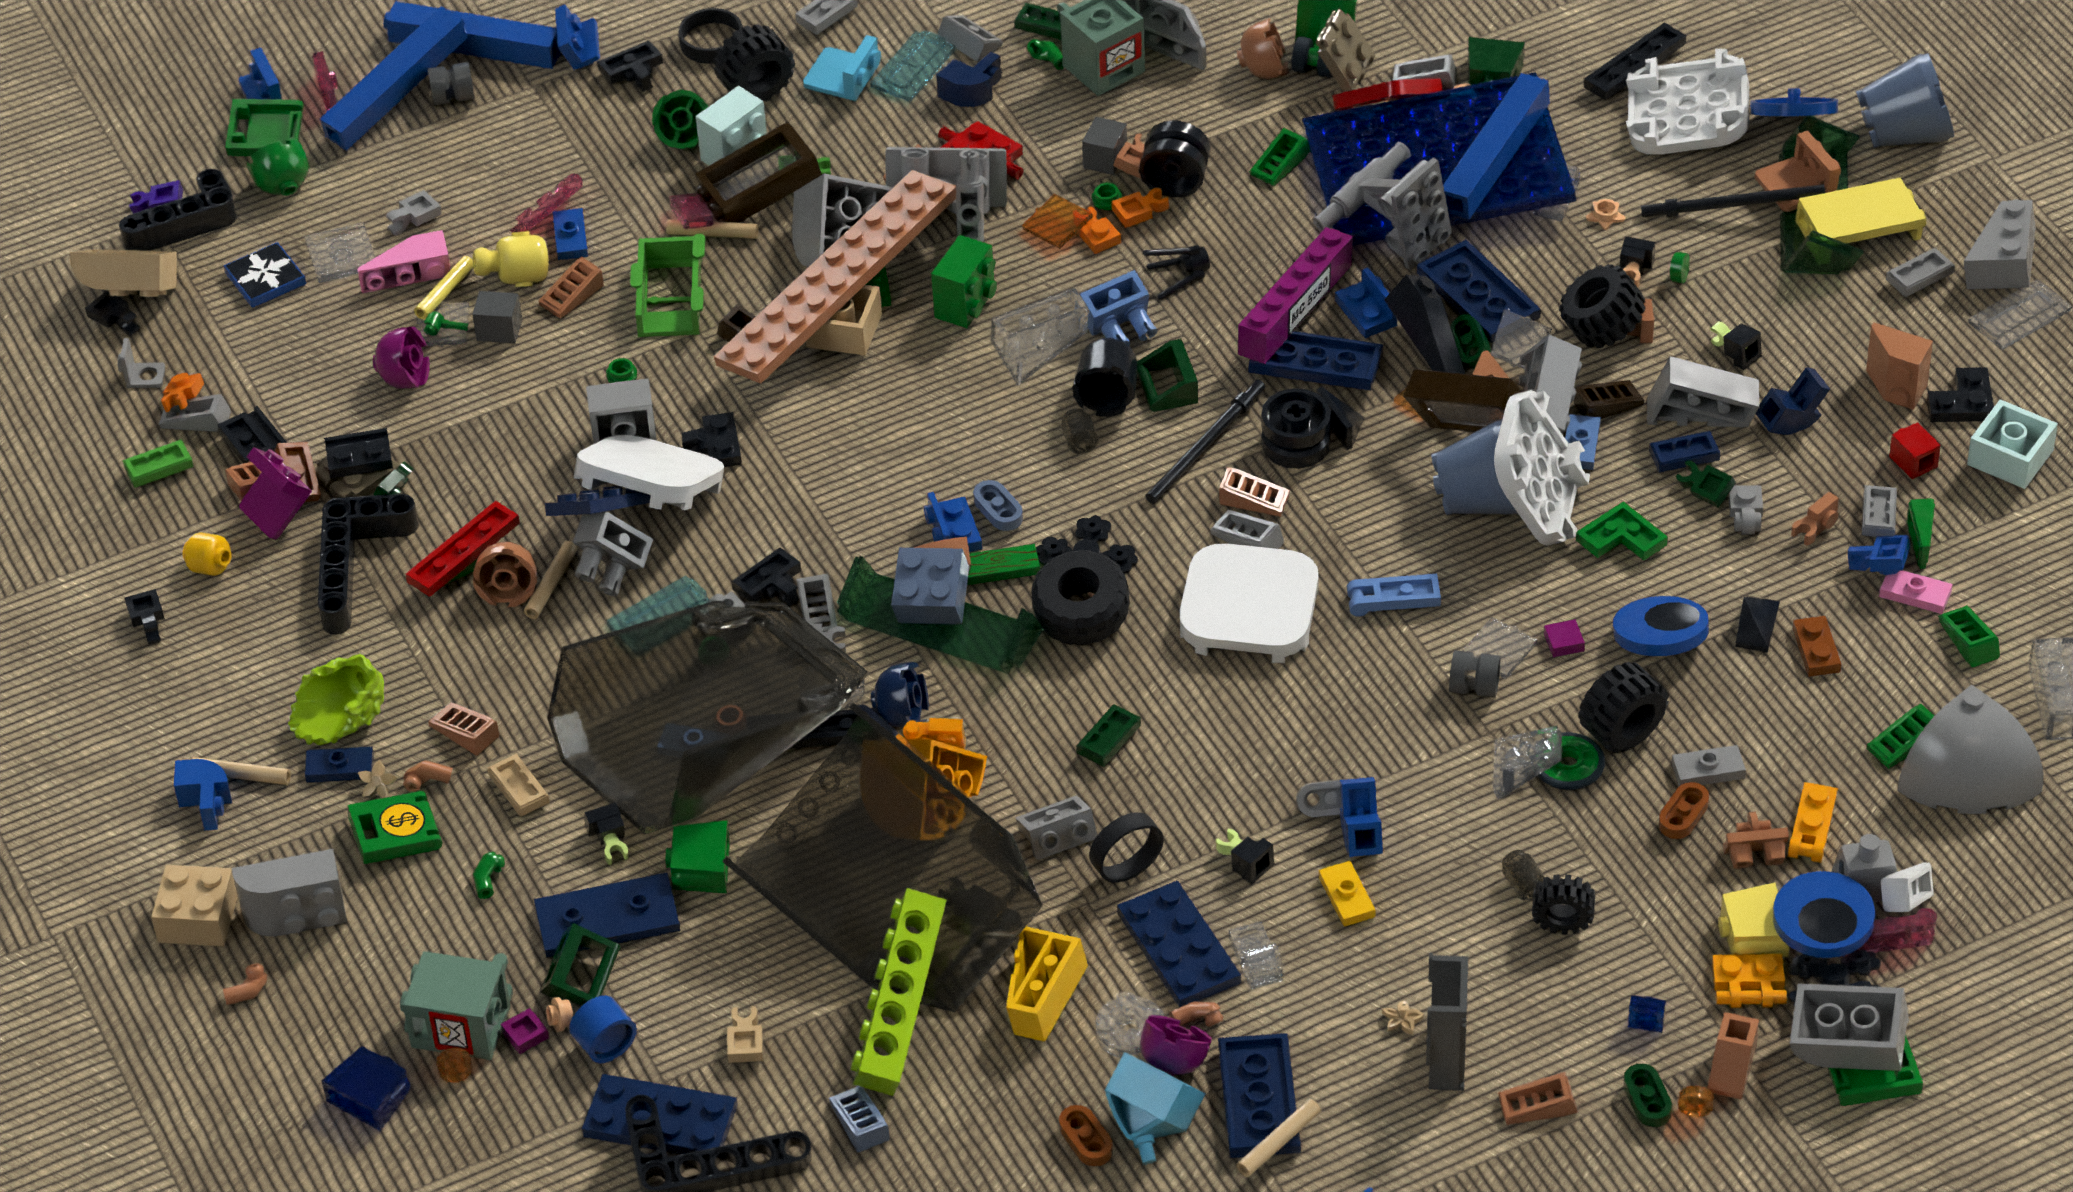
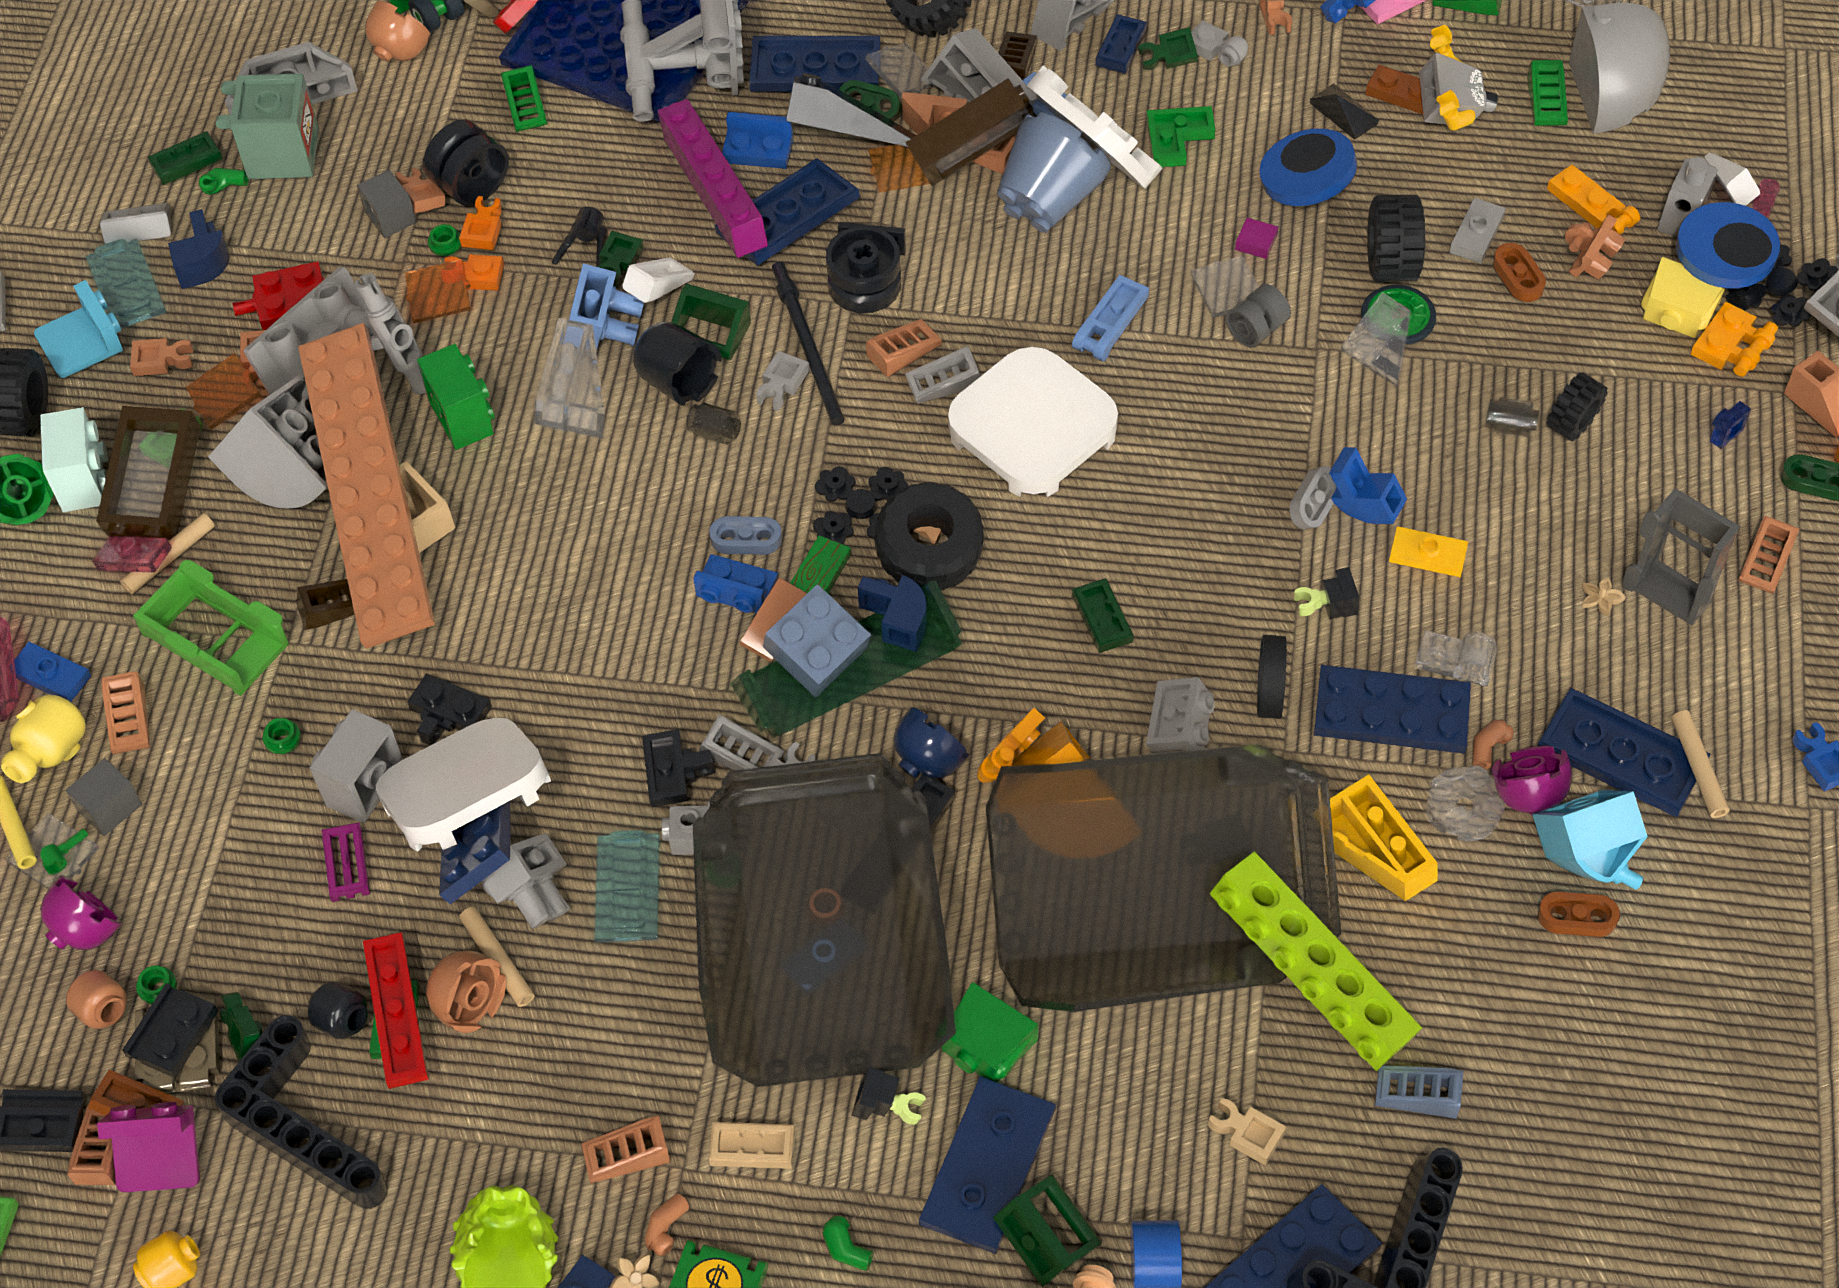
camera: 55 degrees left, 10 degrees up
none -> nougat head [66,970,127,1029]
none -> nougat plate [130,338,194,376]
none -> green plate [136,965,177,1004]
none -> clear orange piece [186,353,261,430]
none -> black head [308,981,368,1039]
none -> magenta tile [321,822,370,902]
none -> dark green plate [598,231,644,288]
none -> white slope [623,257,695,303]
none -> light grey plate [756,351,810,411]
none -> dark blue brick [858,575,927,652]
none -> torso [1419,25,1498,131]

